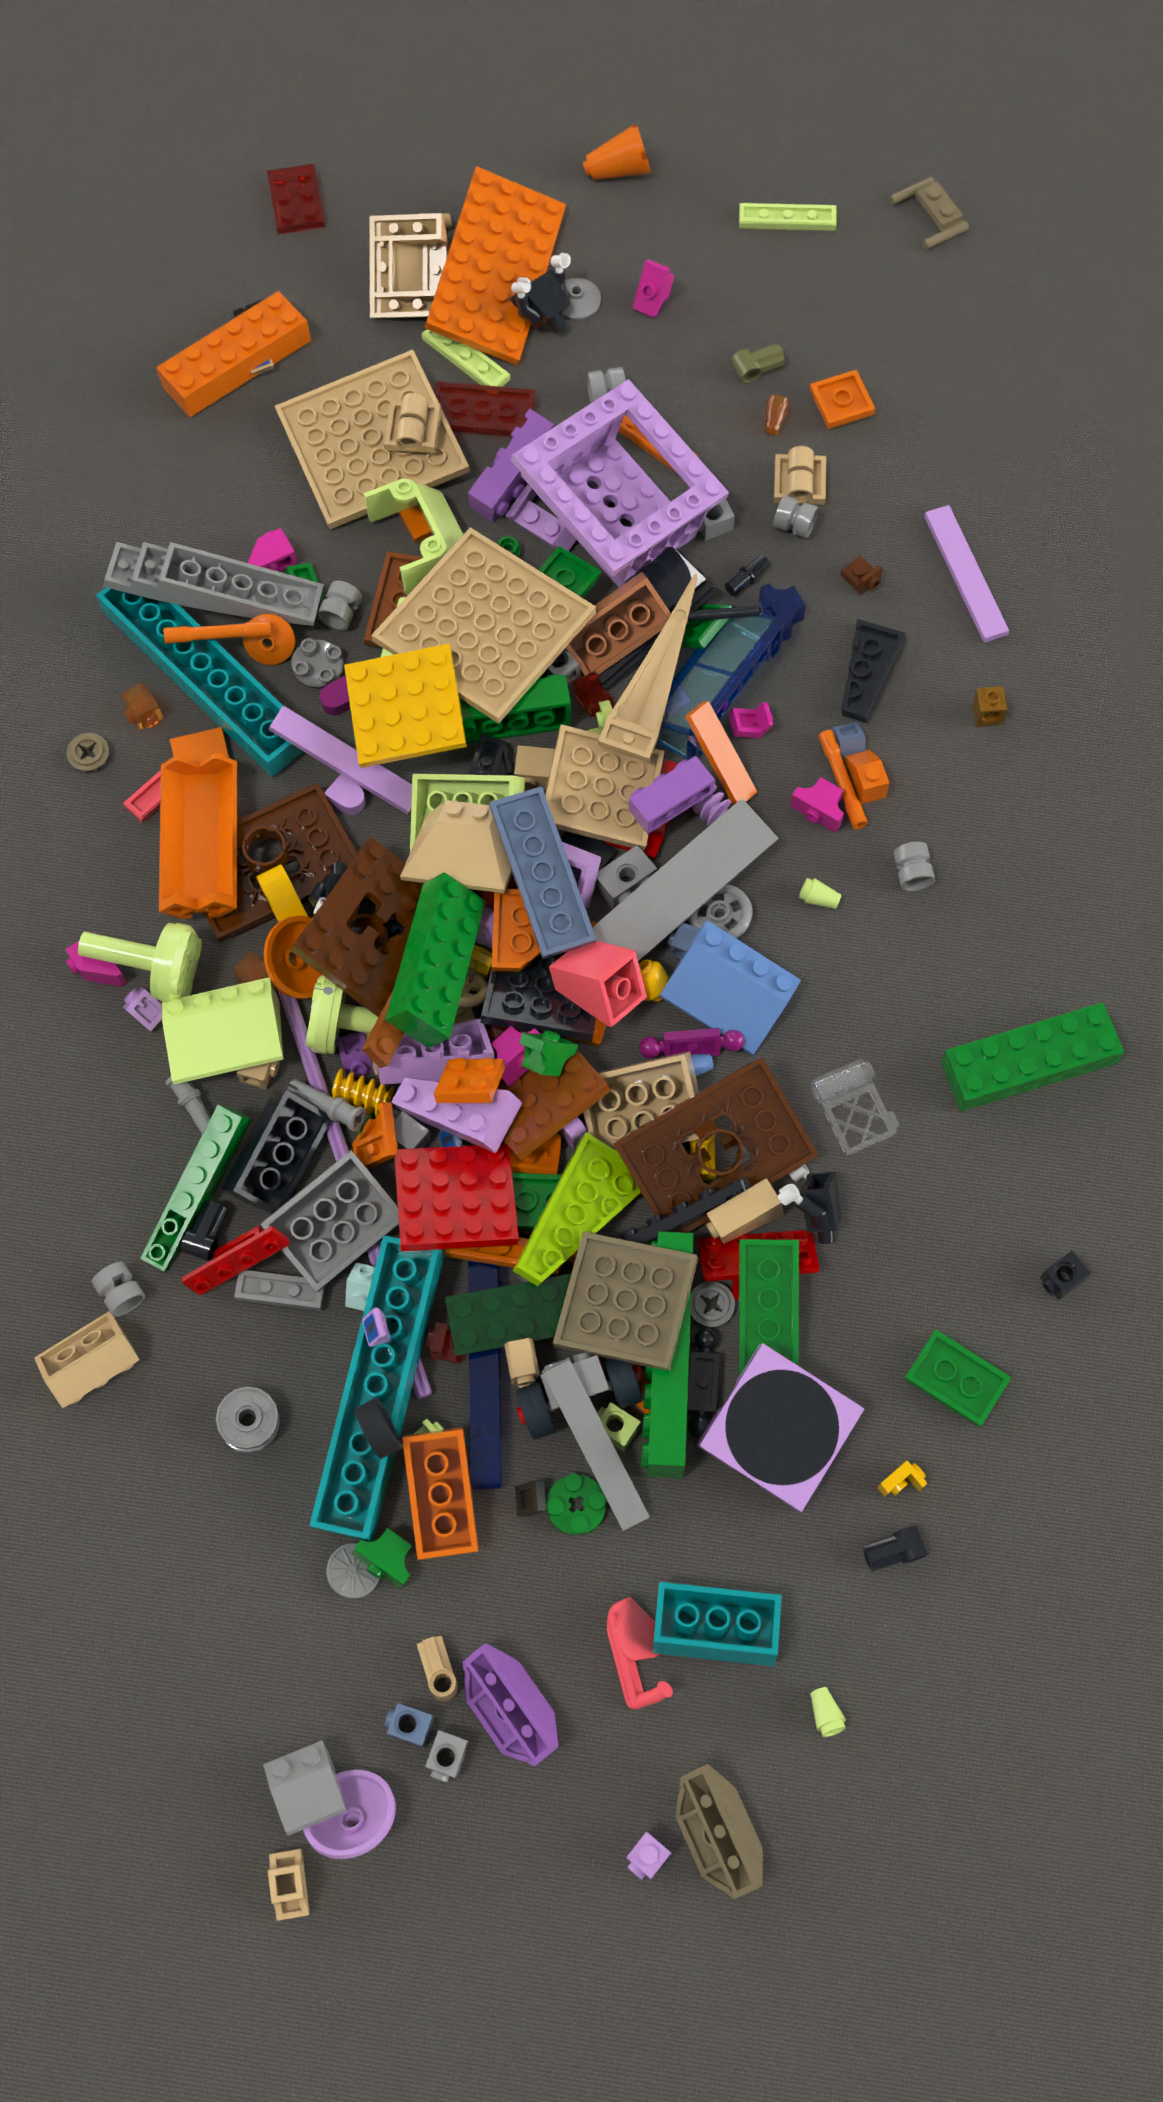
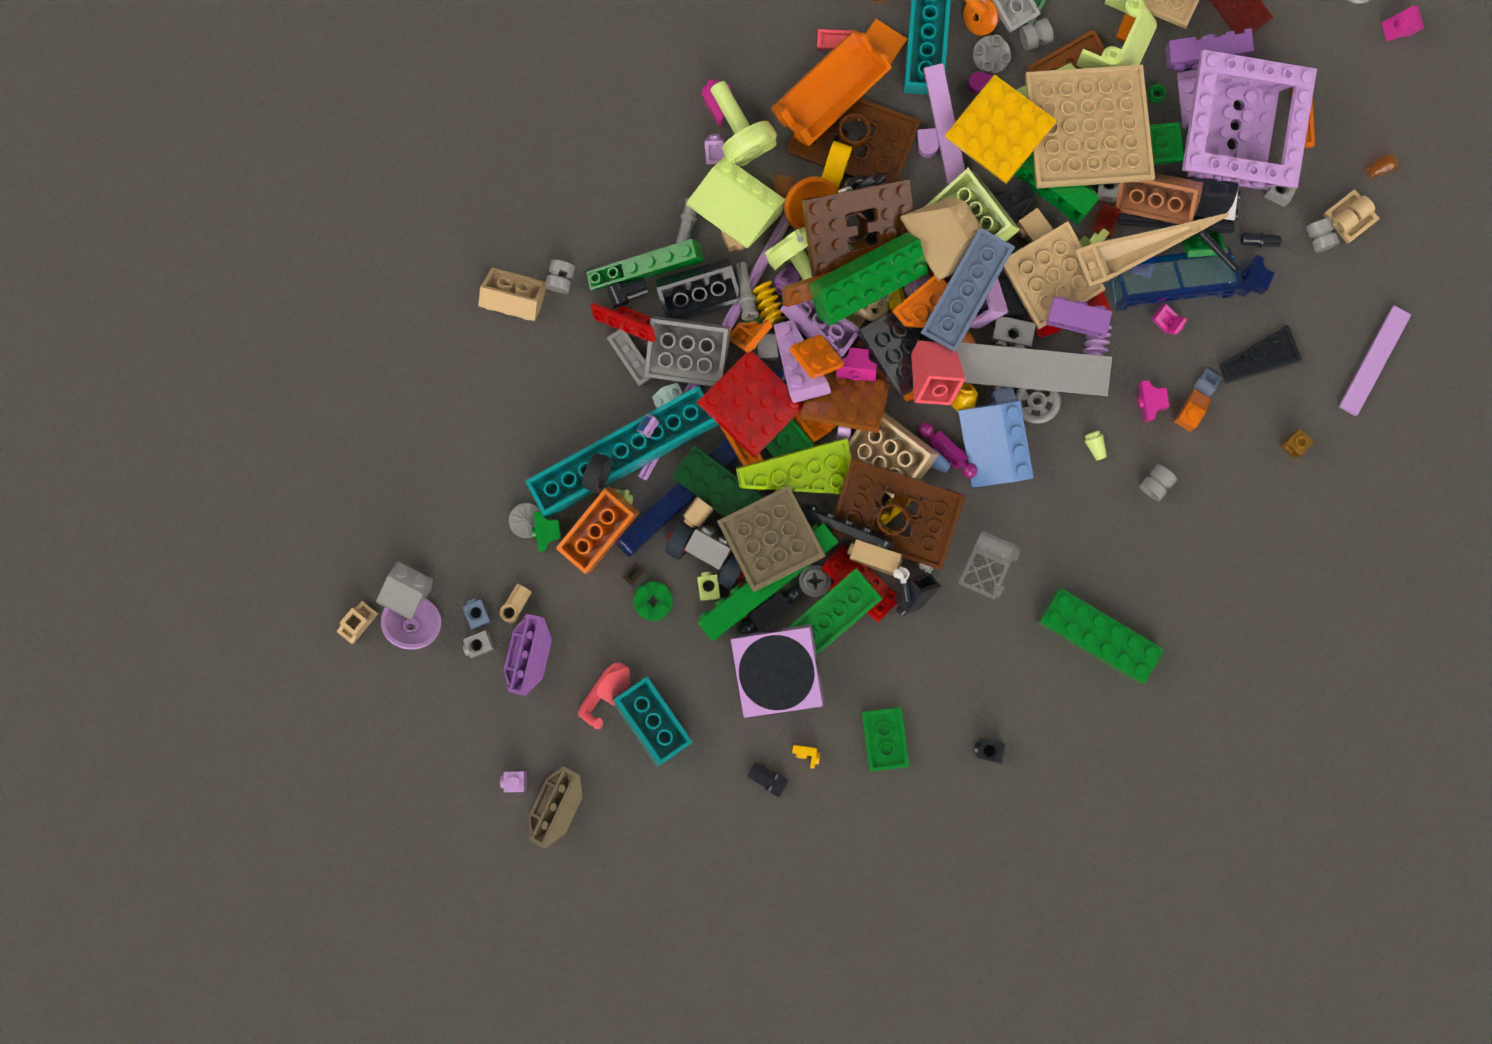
camera: 50 degrees right, 15 degrees up
light grey wheel [216,1387,281,1454] -> none
clear red bracket [426,1322,463,1364] -> none
green brick [519,1030,578,1076] -> none
light grey tile [542,1358,650,1531] -> none
light grey wheel [587,367,625,403] -> none
tile [685,701,757,805] -> none
olive piece [731,344,785,384] -> none
orange plate [809,370,876,429] -> none
yellowish green cone [810,1687,846,1737] -> none
orange piece [818,730,868,830] -> none
reddish brown bracket [840,555,883,595] -> none

